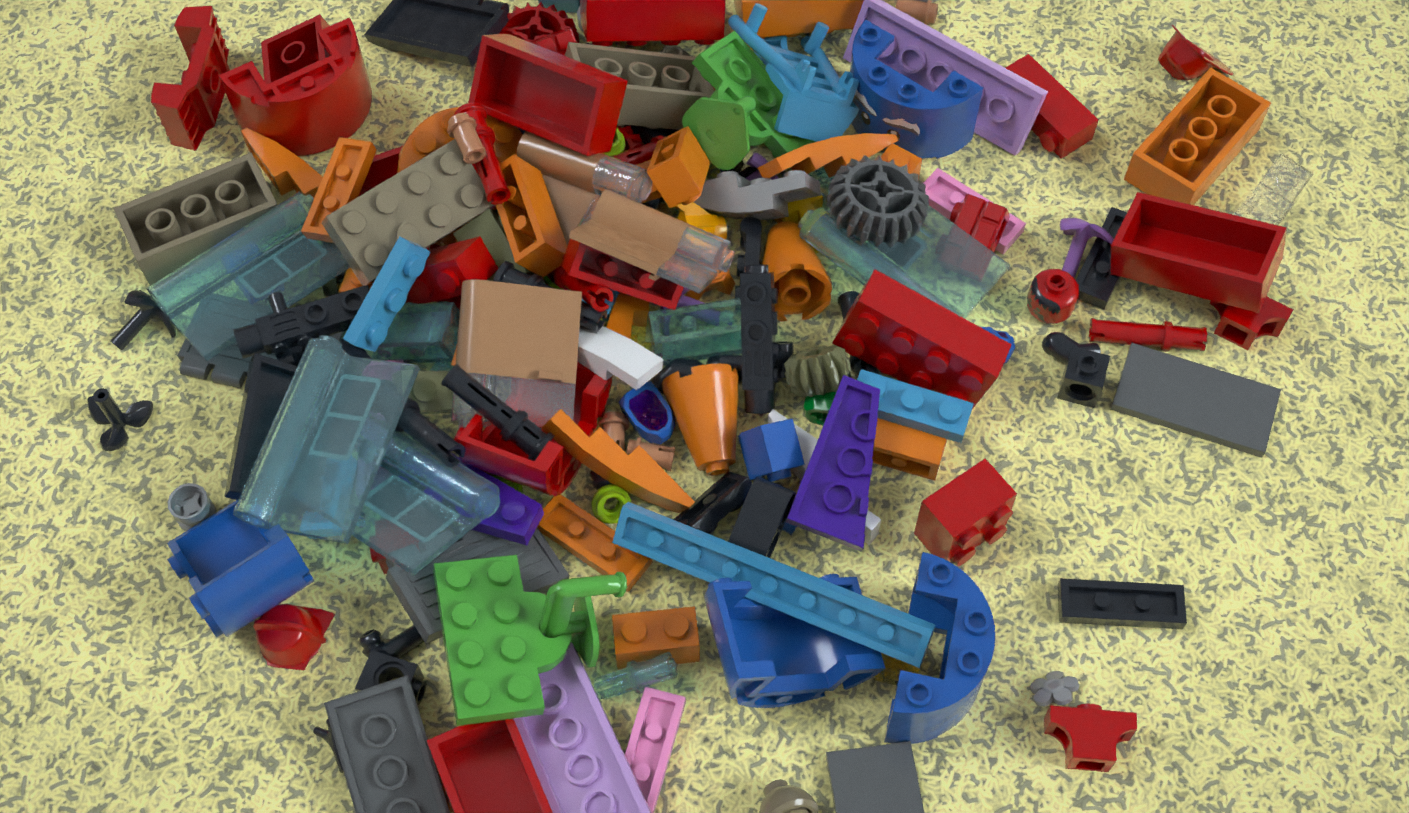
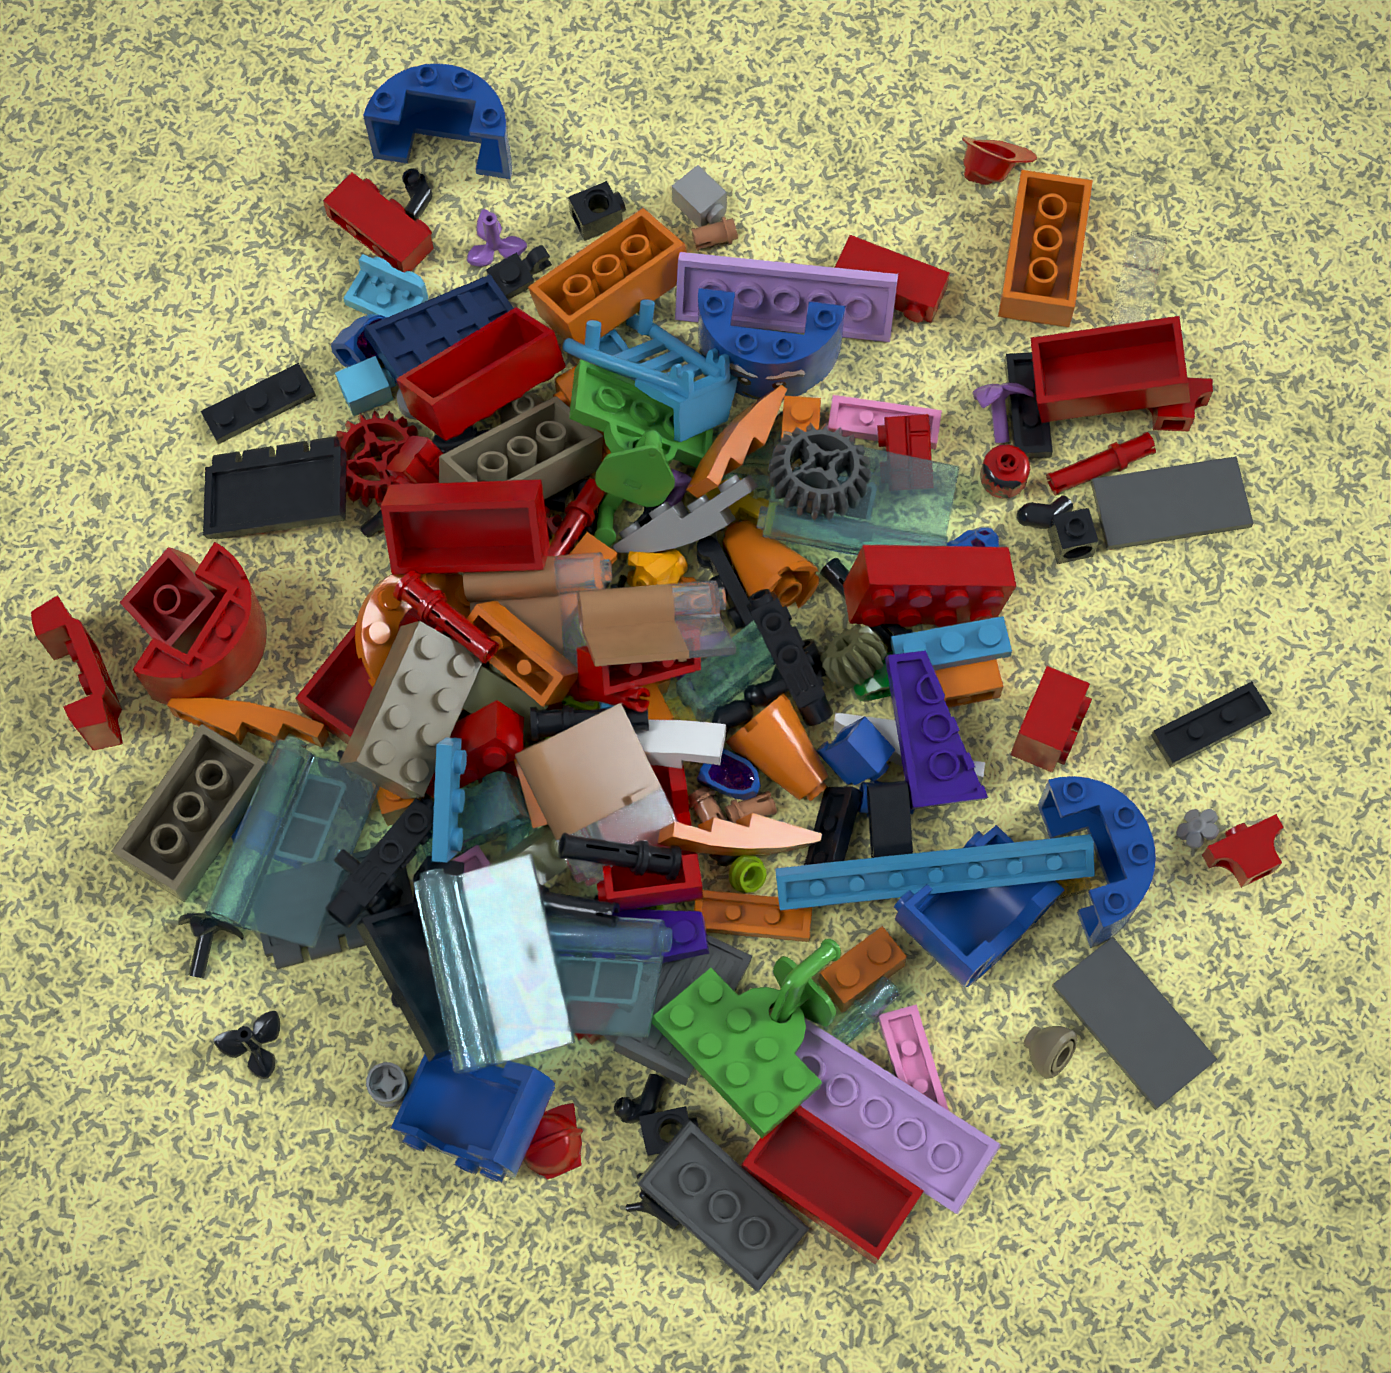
camera: 30 degrees left, 10 degrees up
orange plate [301,137,377,243] -> none
nougat pin [447,113,487,164] -> none
orange brick [647,126,711,208] -> none

